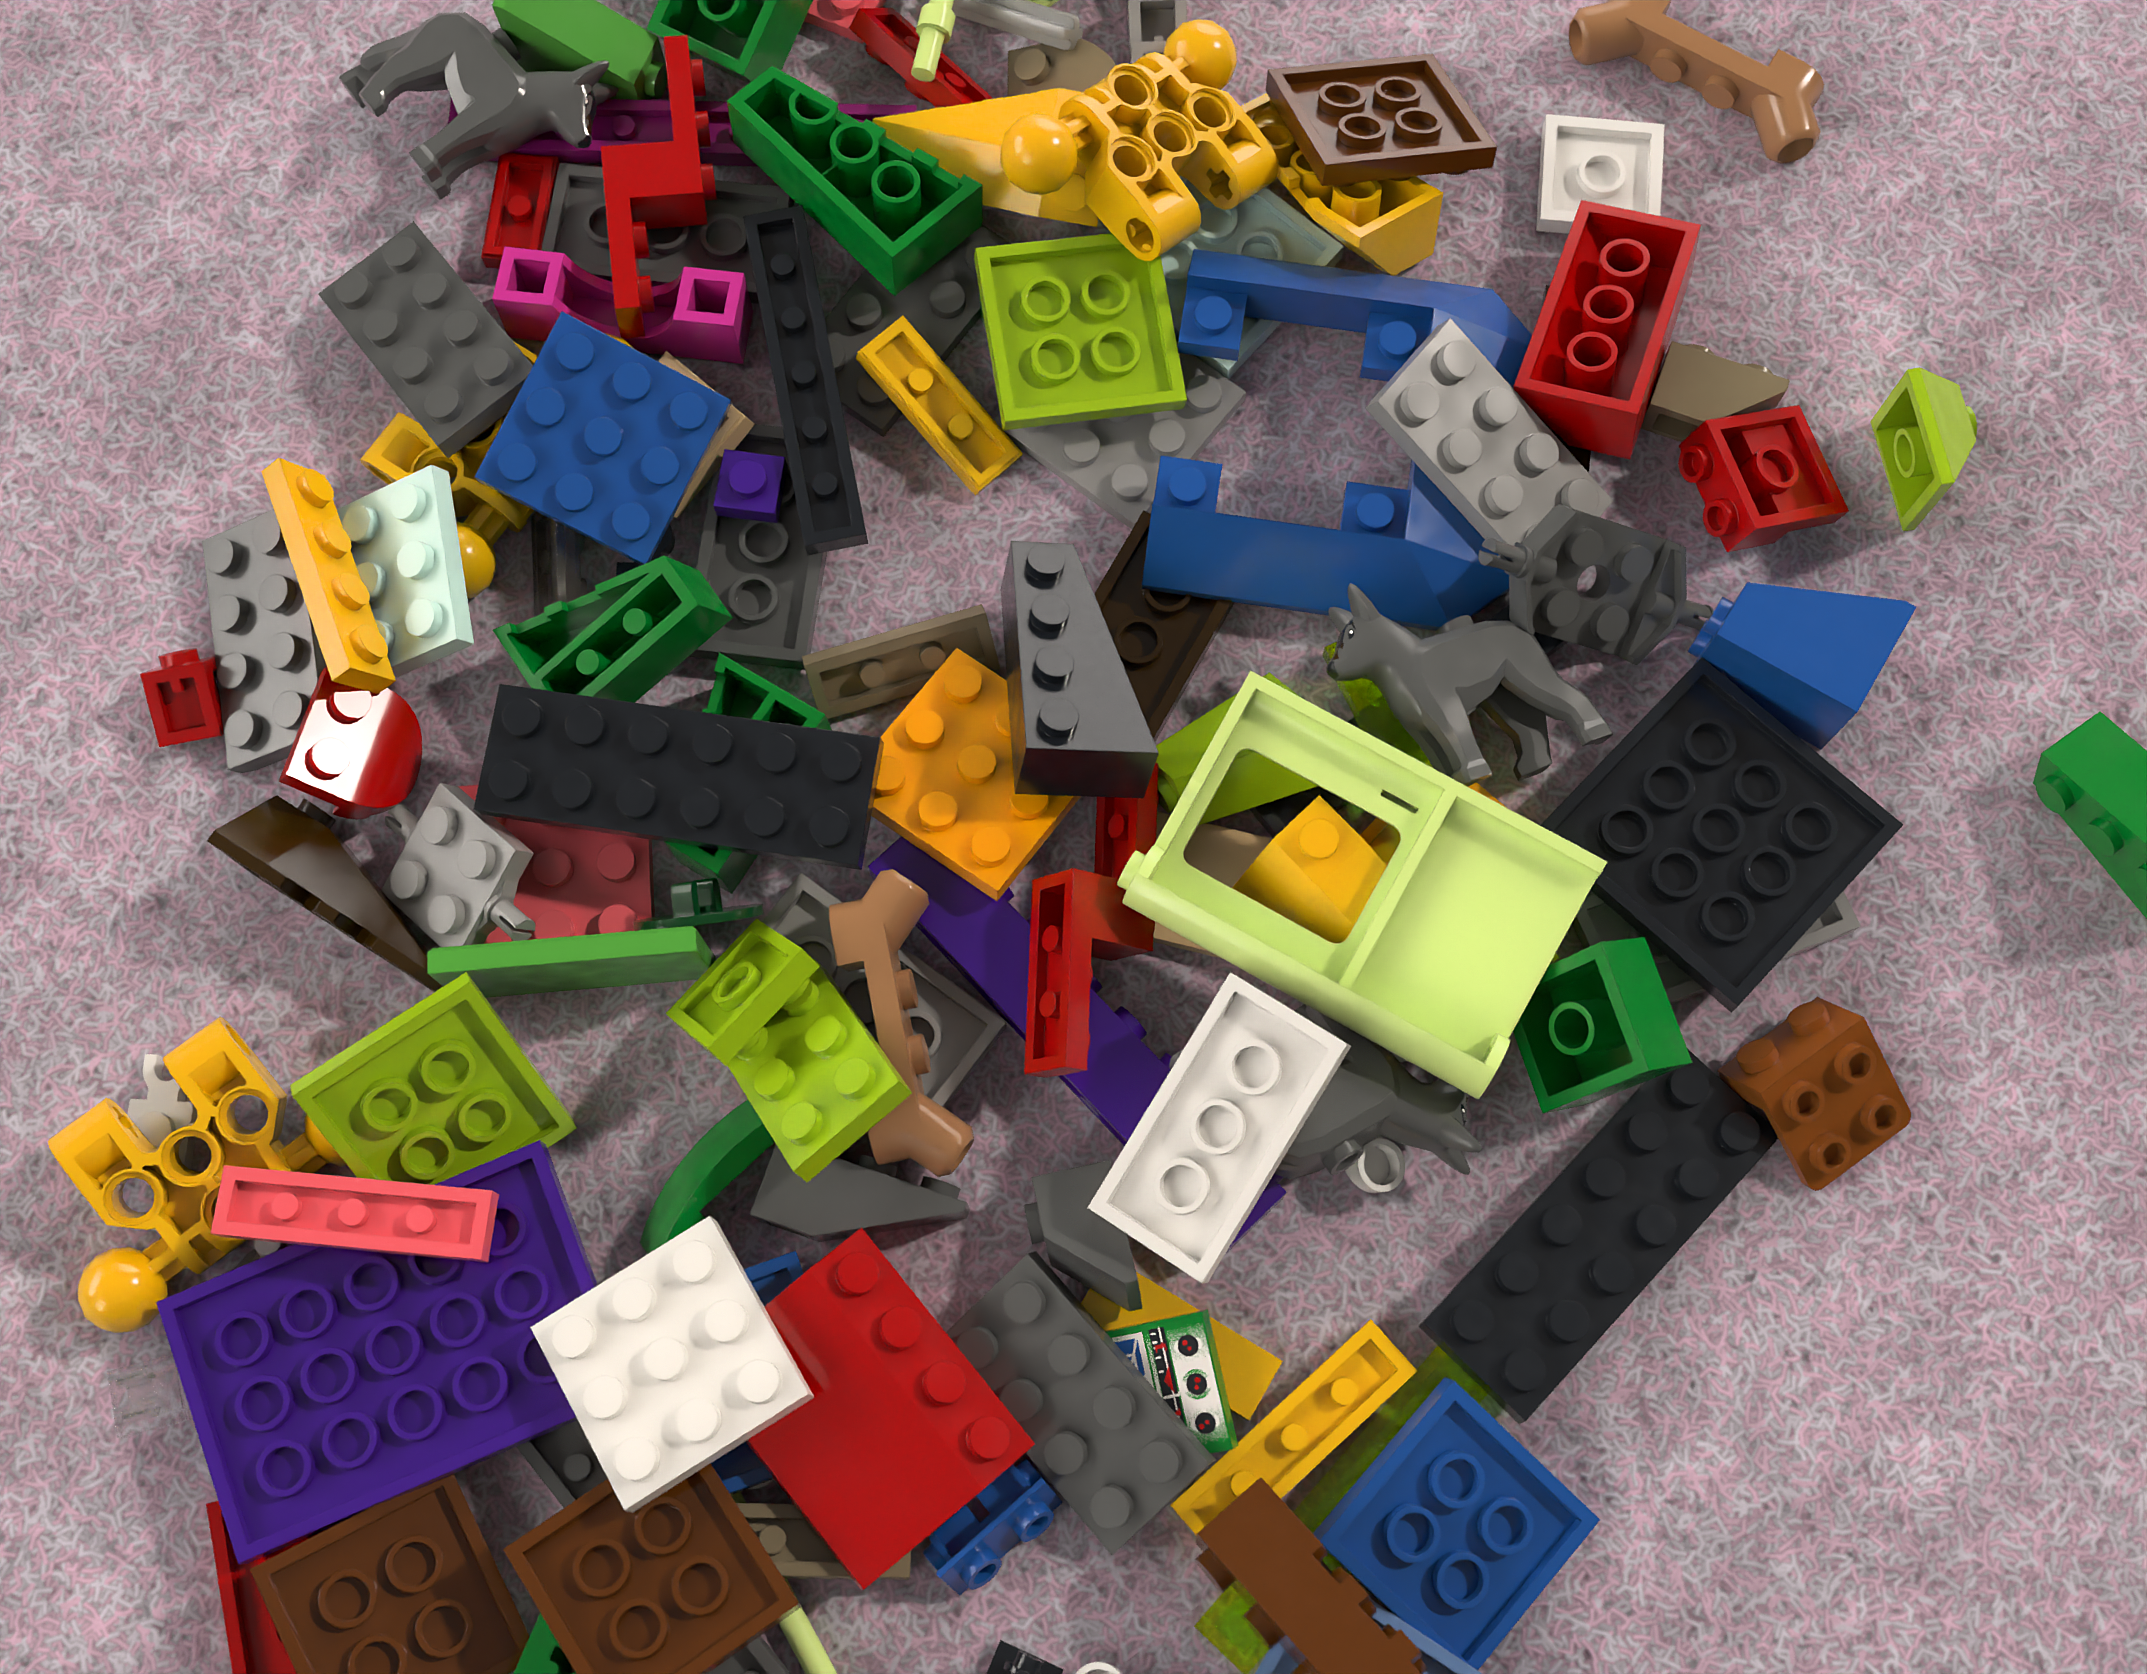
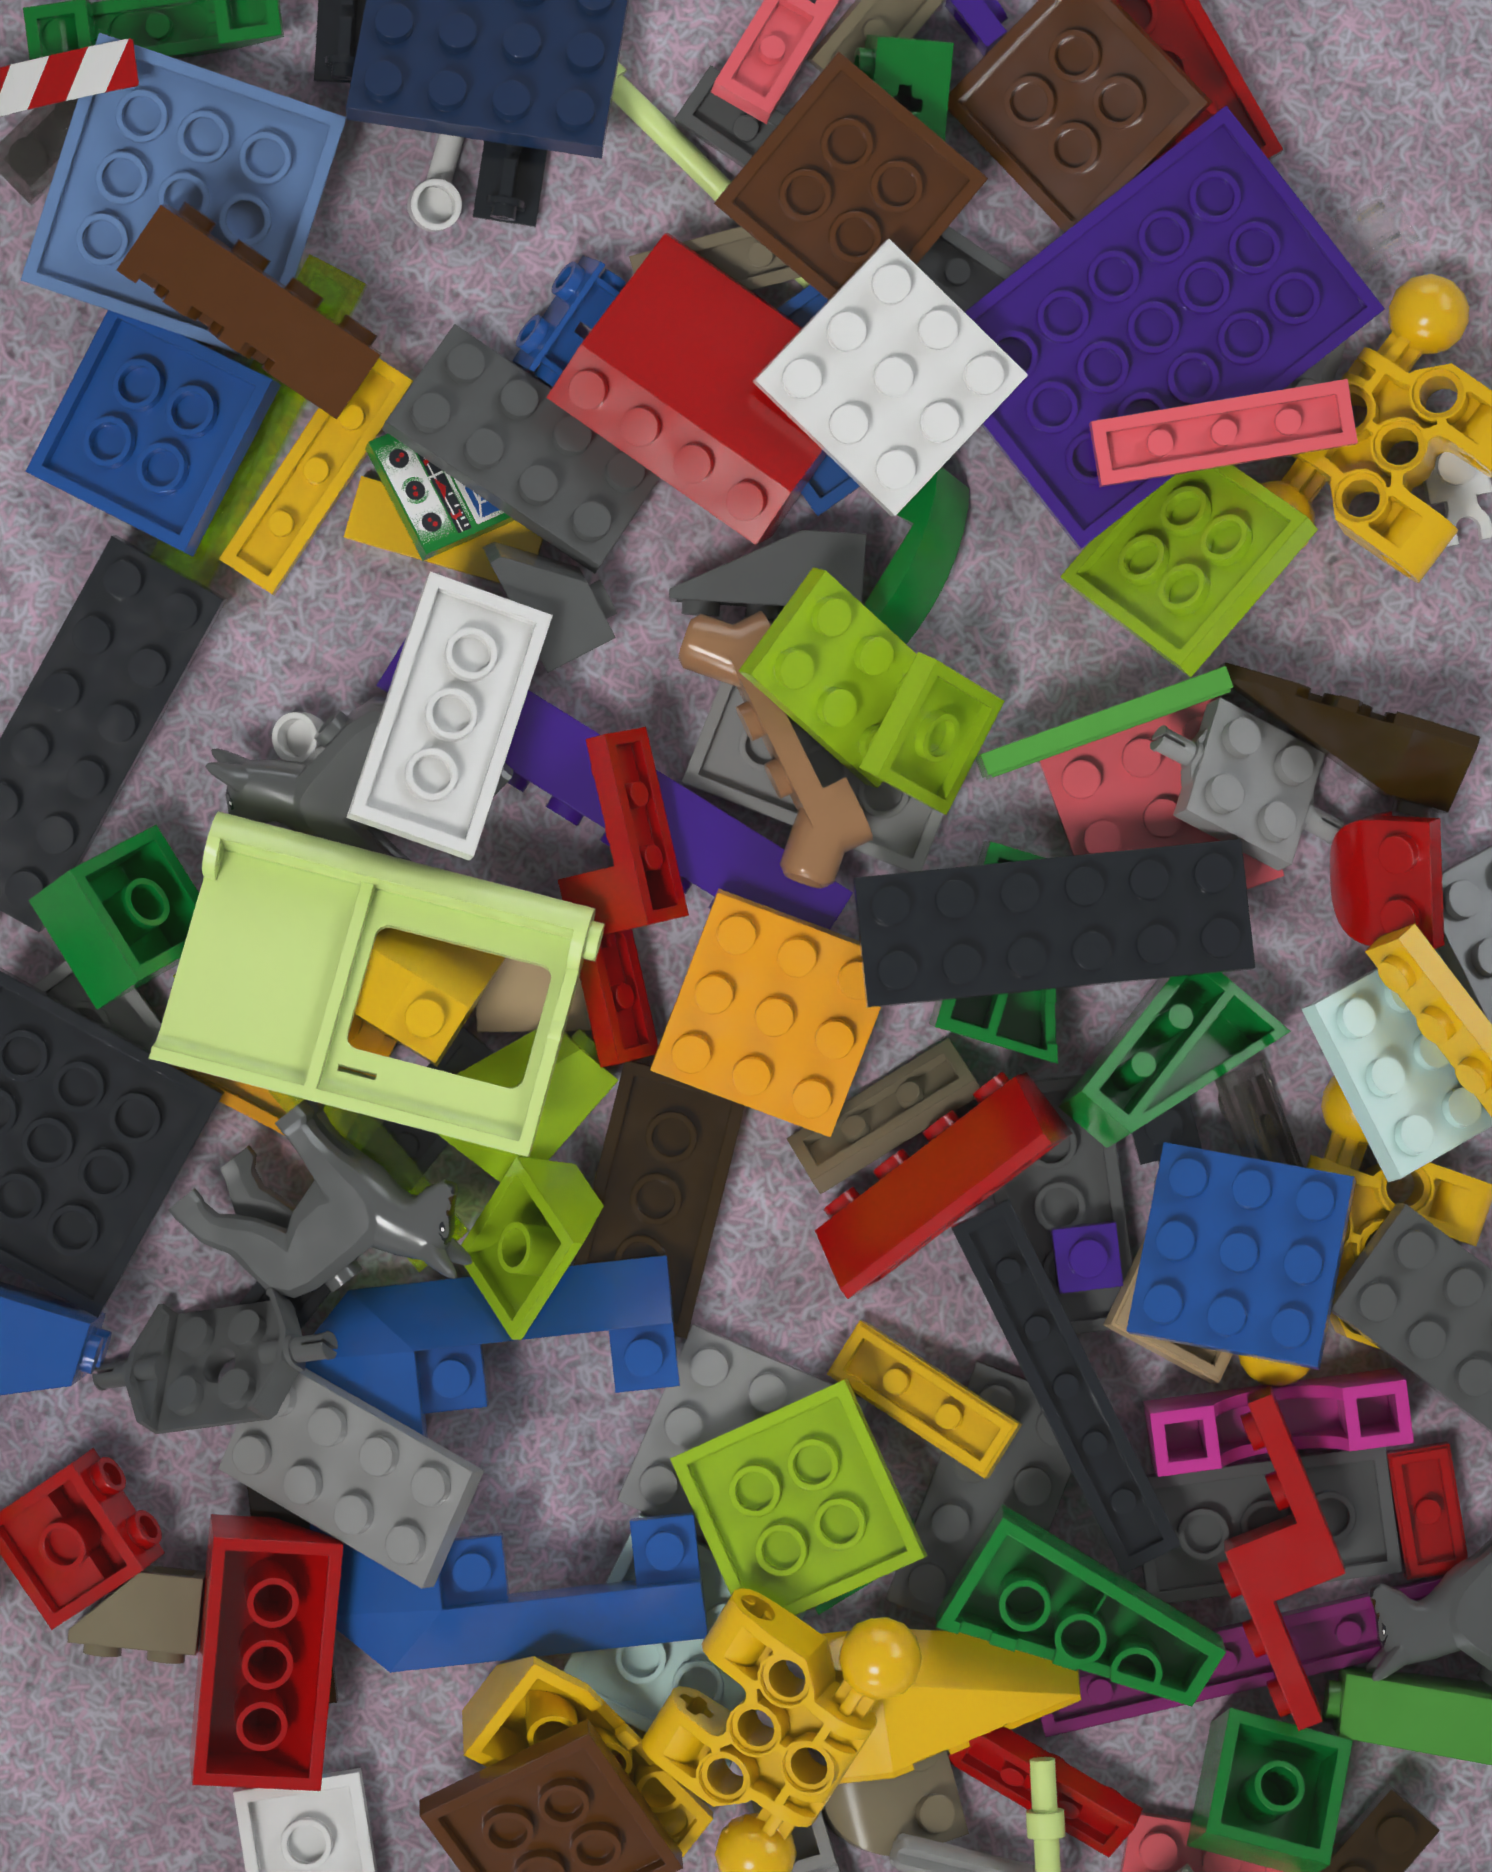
camera: 160 degrees right, 15 degrees up
dark green piece [633,878,764,931] -> none
wedge [1001,541,1159,799] -> none
none -> lime slope [461,1157,604,1340]
none -> red slope [815,1072,1073,1299]

